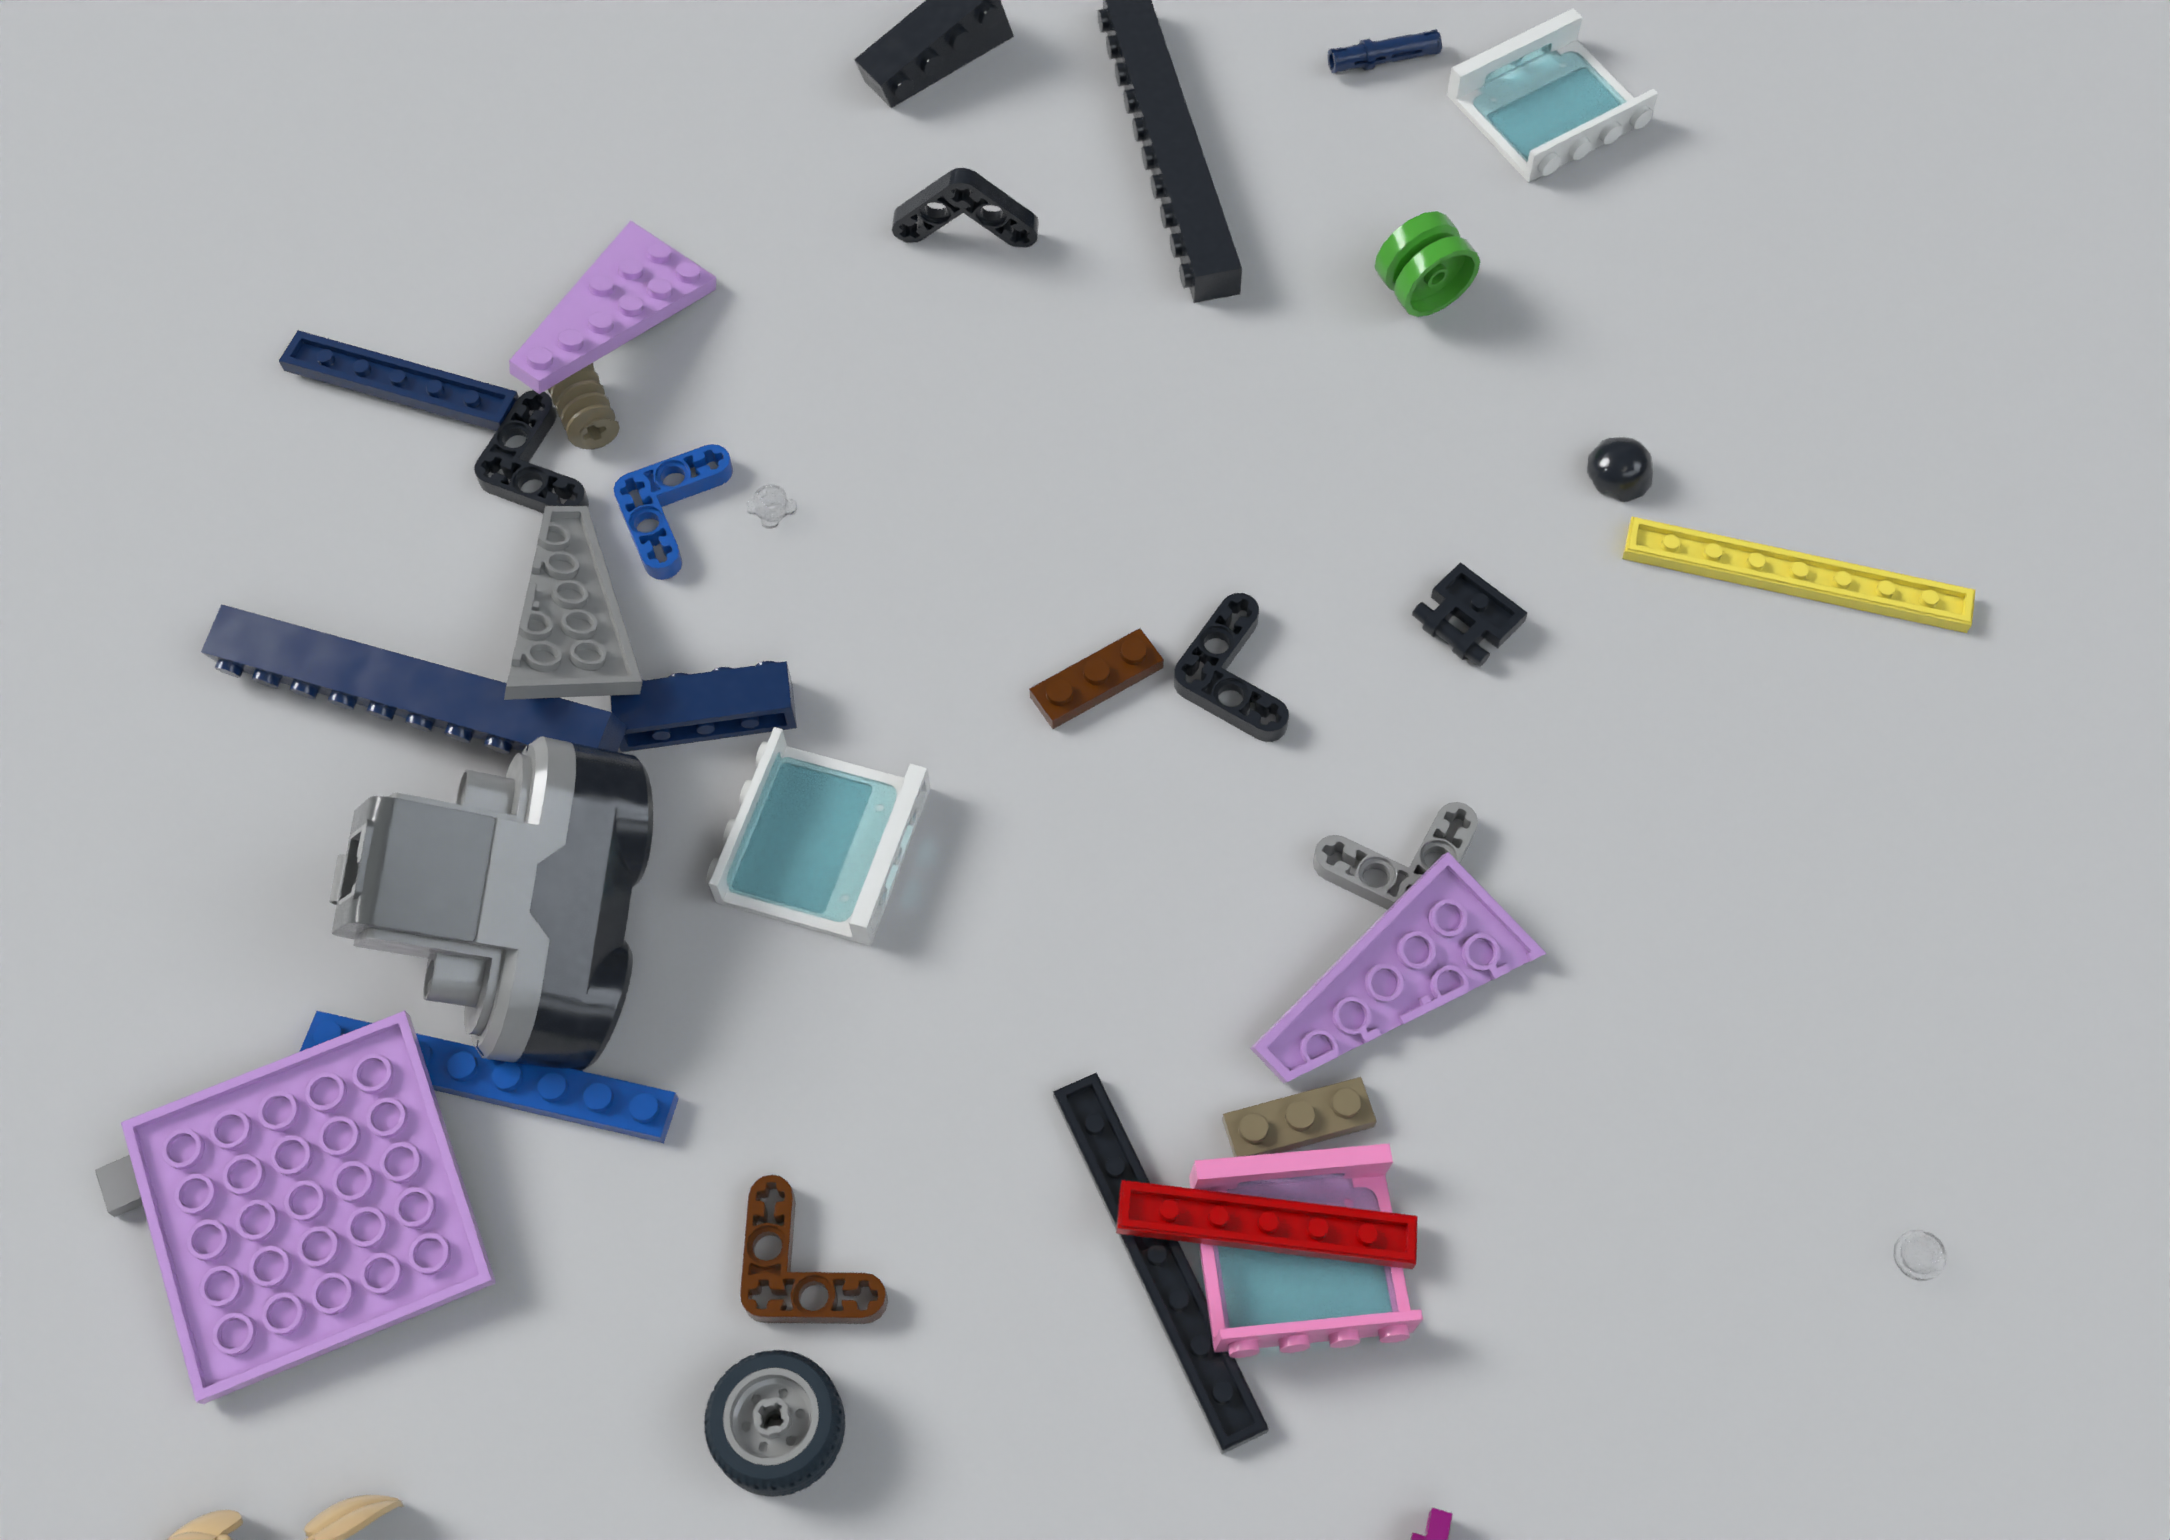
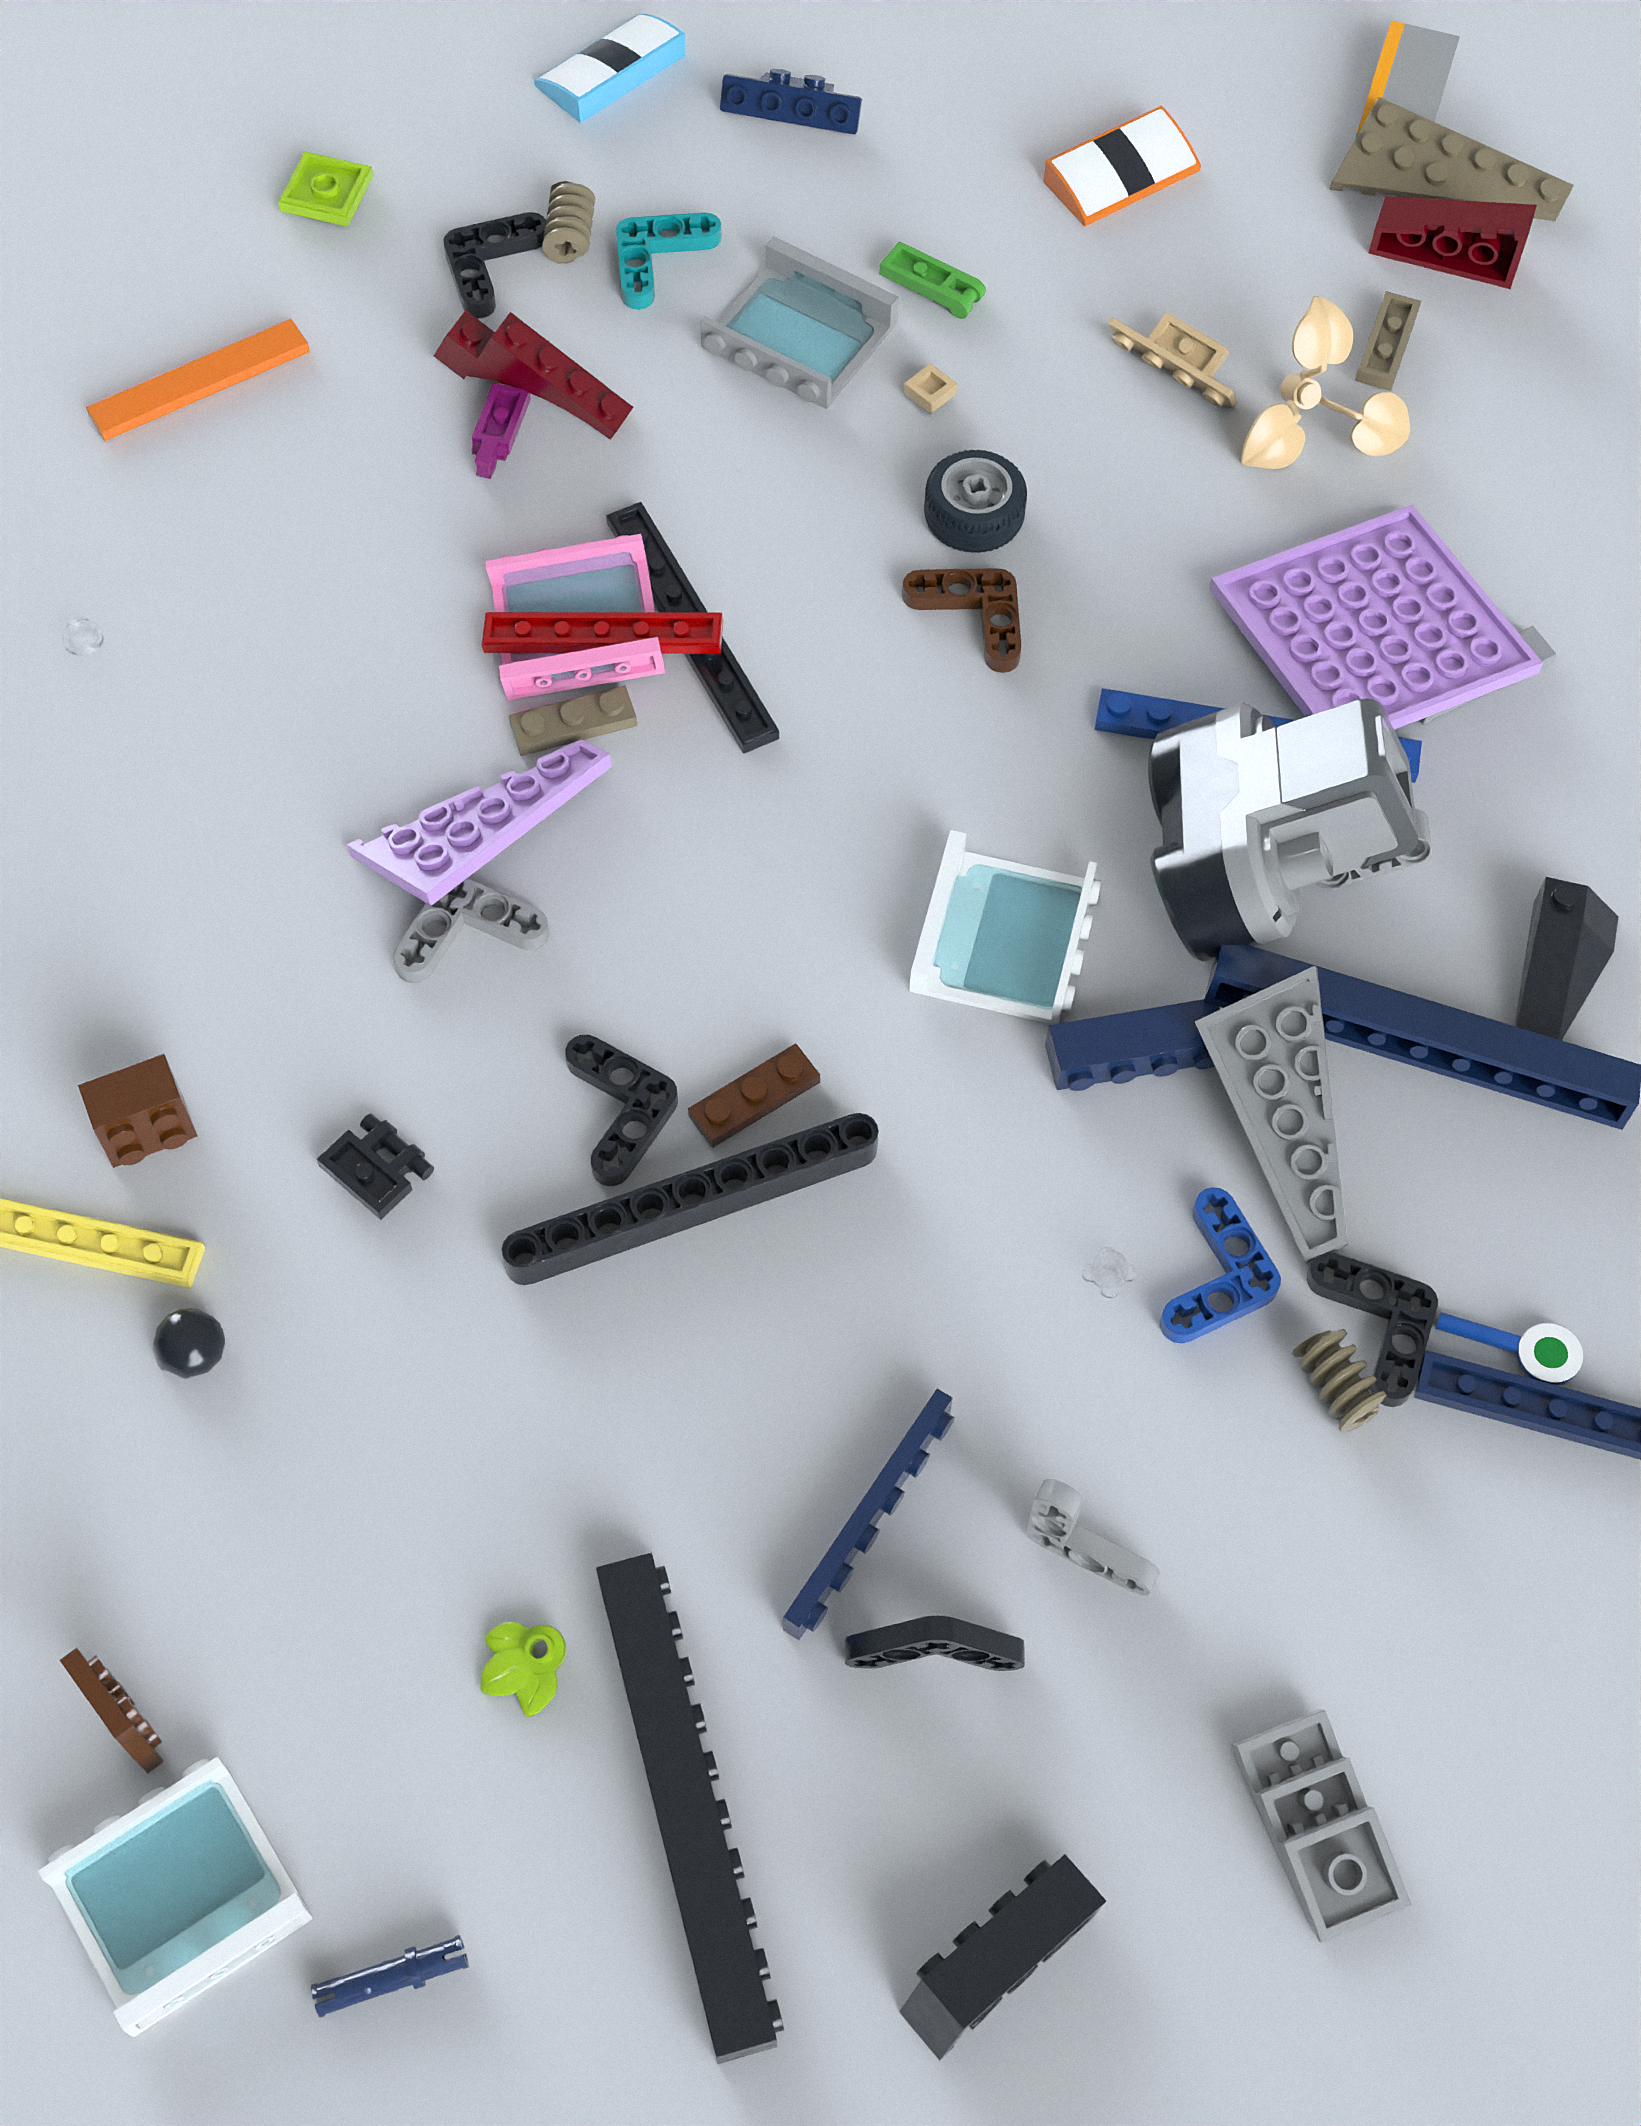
camera: 175 degrees right, 0 degrees up
lavender wing [509,221,716,394] -> none
bright green wheel [1375,211,1481,317] -> none
none -> reddish brown plate [59,1648,164,1774]
none -> reddish brown brick [78,1054,198,1168]
none -> lime plate [480,1622,567,1717]
none -> black beam [501,1113,879,1285]
none -> dark blue plate [783,1388,955,1640]
none -> light grey beam [1025,1479,1160,1595]
none -> light grey slope [1231,1709,1411,1942]
none -> piece [1435,1312,1583,1386]
none -> black wedge [1514,877,1619,1040]

